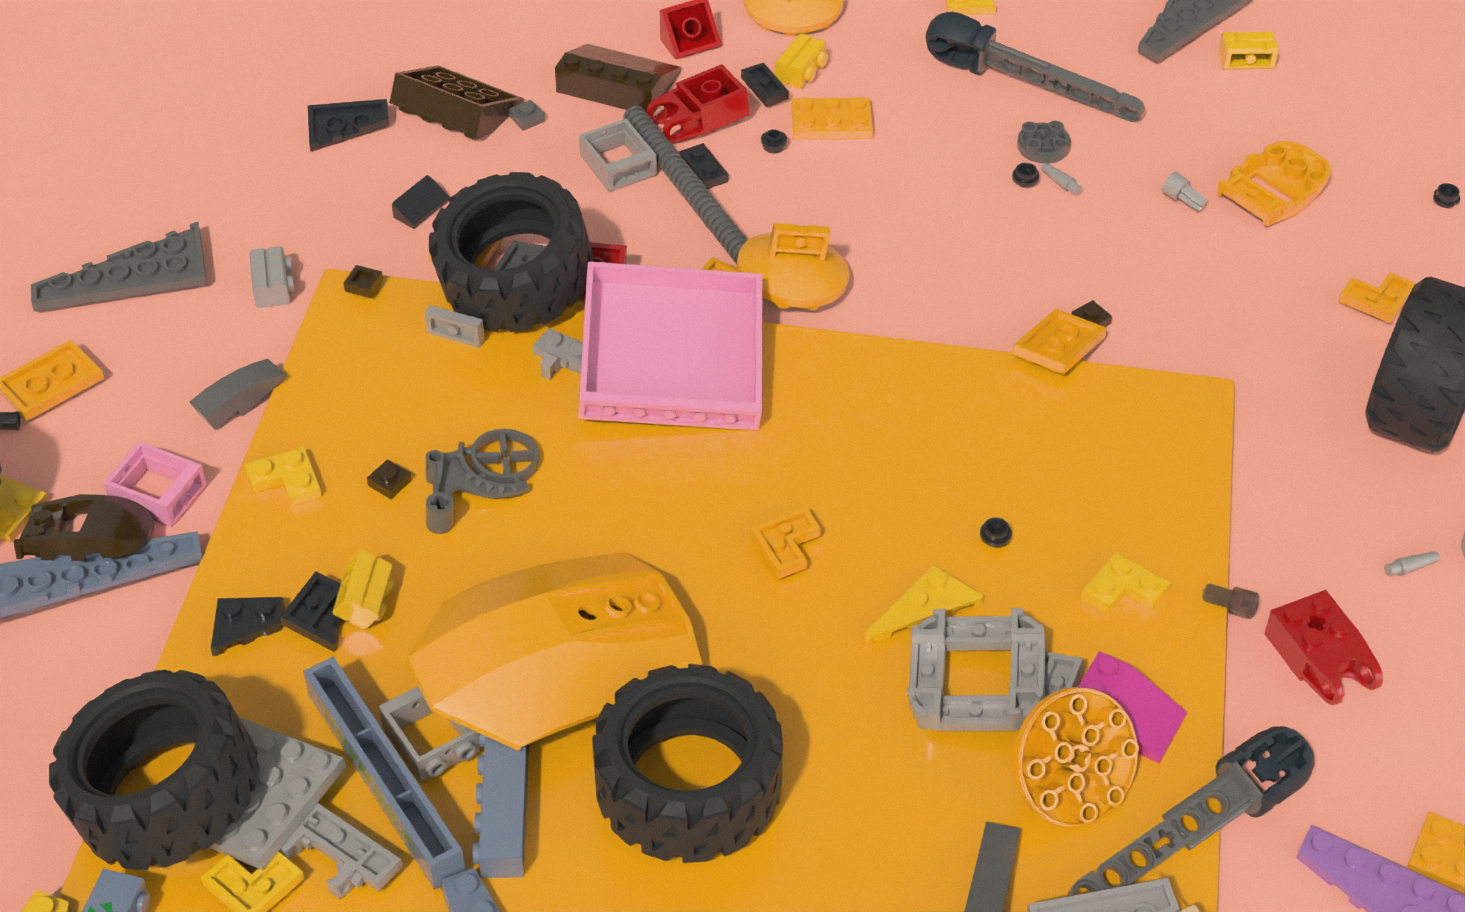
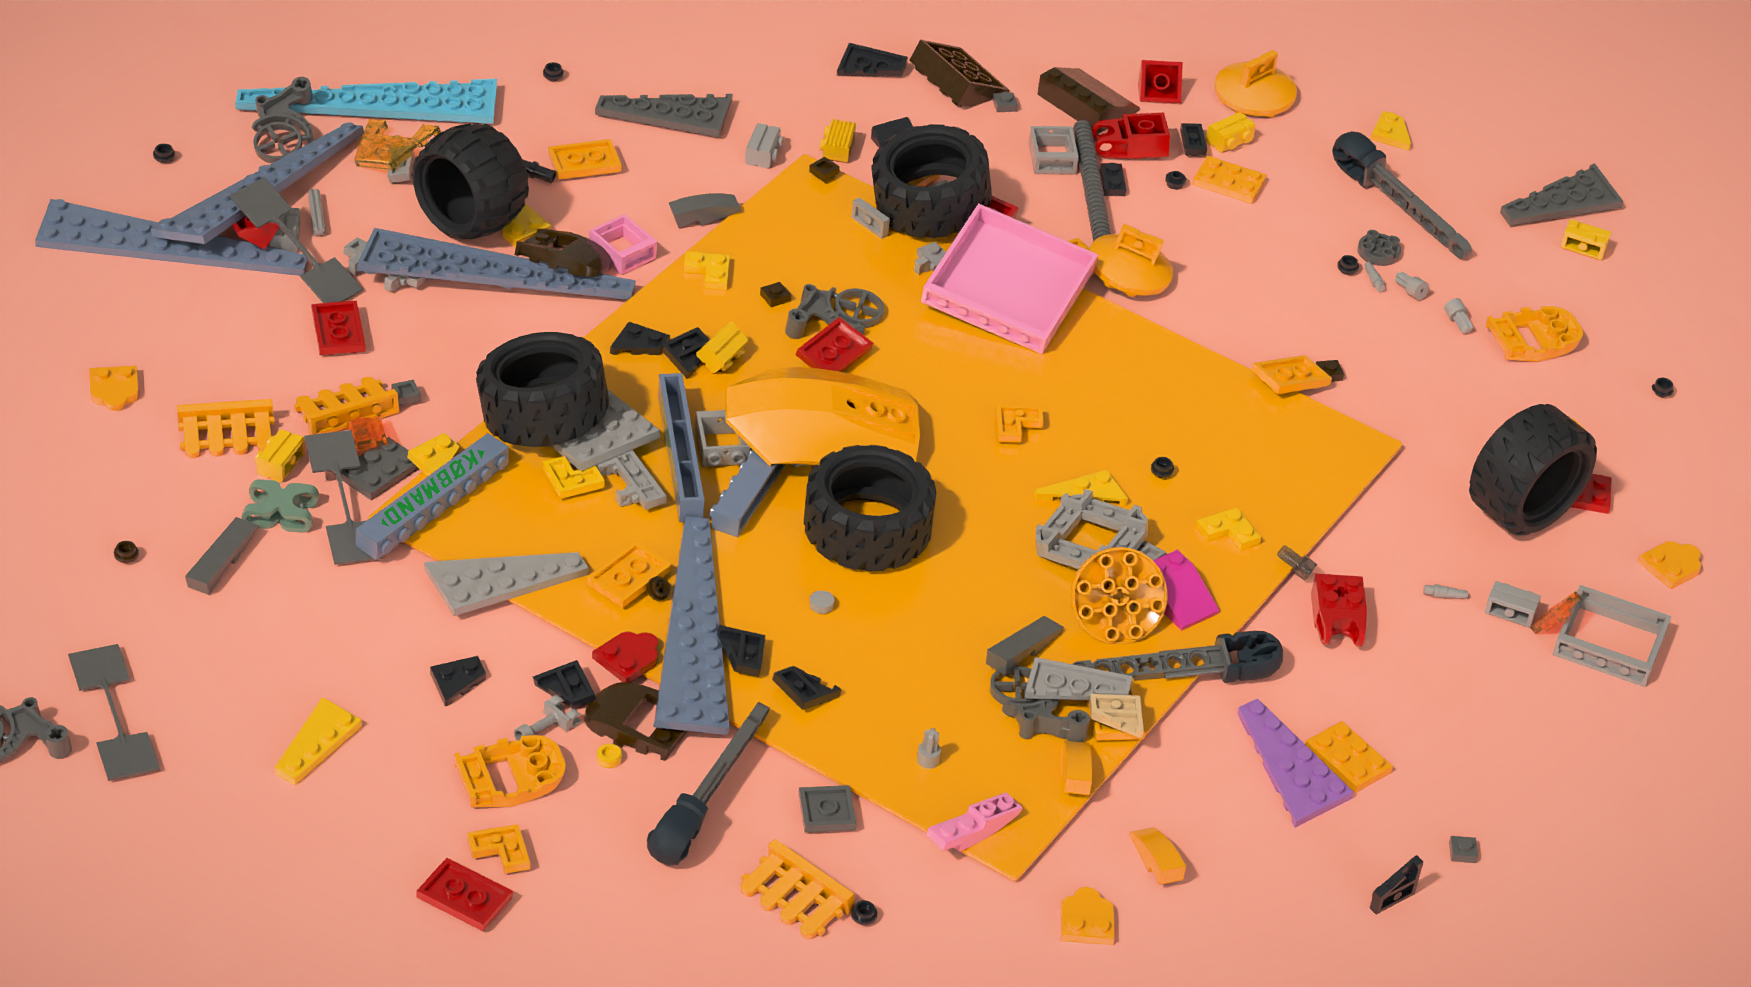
camera: 20 degrees right, 5 degrees down
none -> red plate [795,317,873,372]
none -> yellow brick [820,118,856,163]
none -> light grey piece [1395,272,1429,300]

